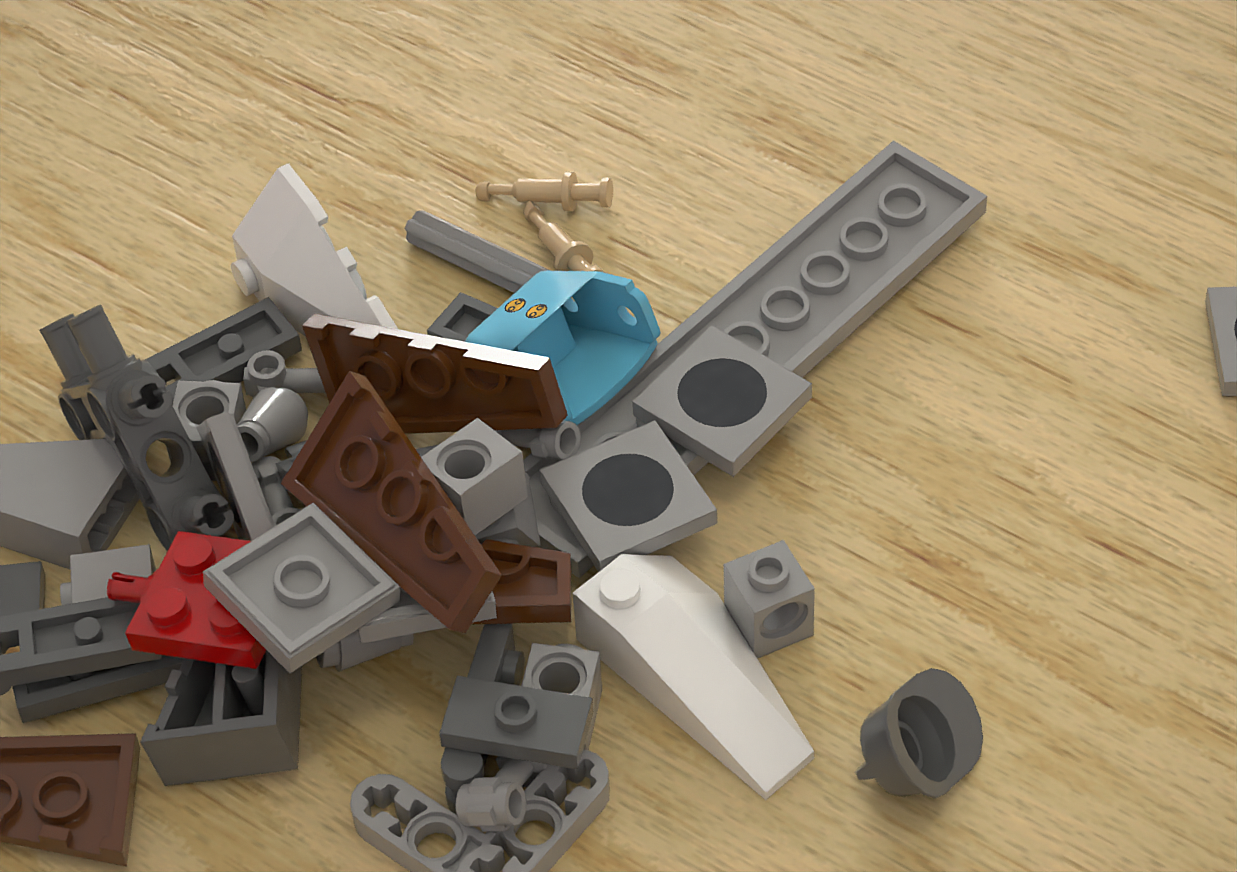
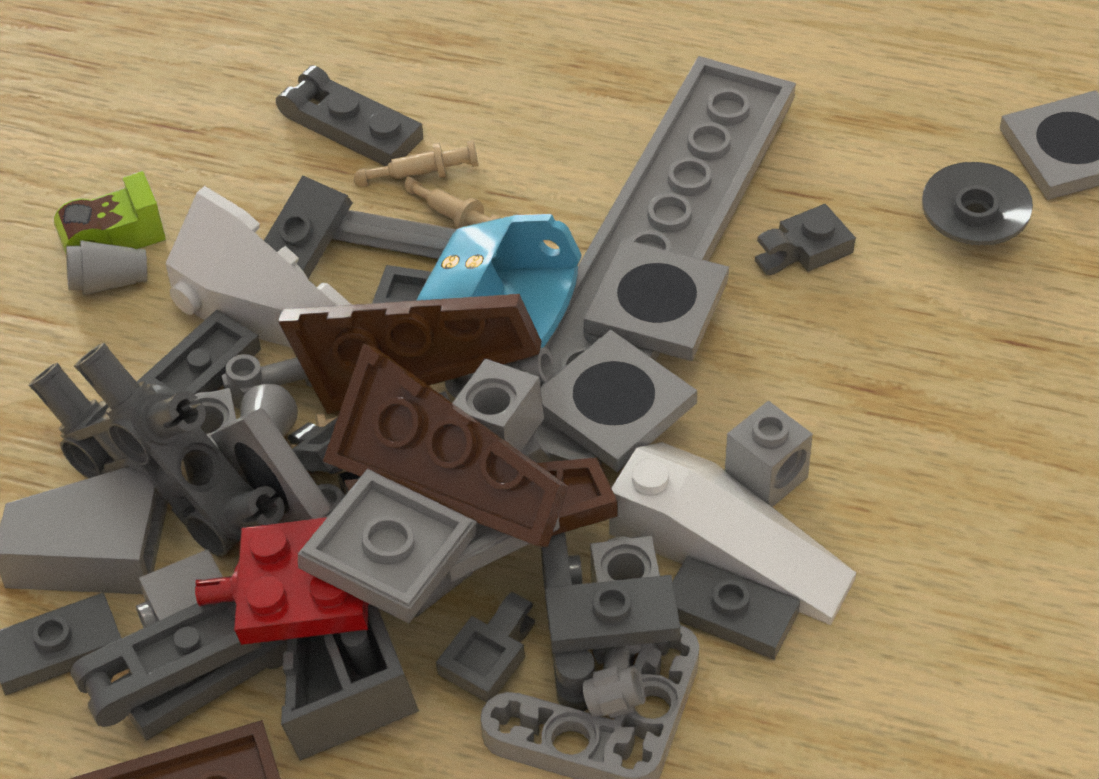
camera: 20 degrees left, 0 degrees up
dark grey piece [855,668,983,799] -> none
none -> lime leg [54,171,166,254]
none -> light grey cone [66,240,147,295]
none -> dark grey plate [264,175,353,279]
none -> dark grey plate [276,65,424,166]
none -> dark grey plate [436,592,535,703]
none -> dark grey plate [673,556,800,660]
none -> dark grey plate [755,203,856,275]
none -> dark grey dish [922,162,1033,246]

